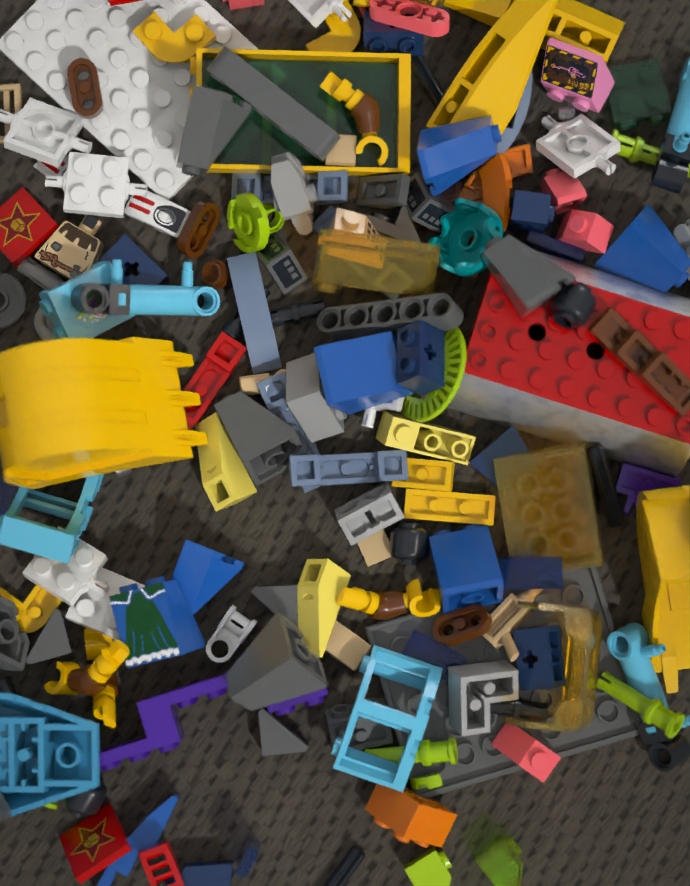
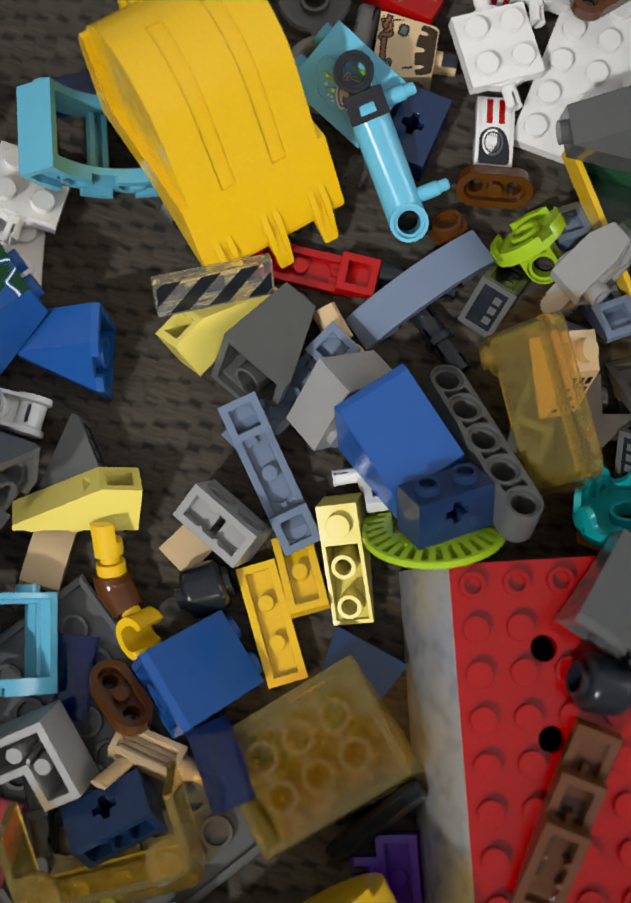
camera: 80 degrees right, 5 degrees down
none -> clear tile [150,253,275,318]

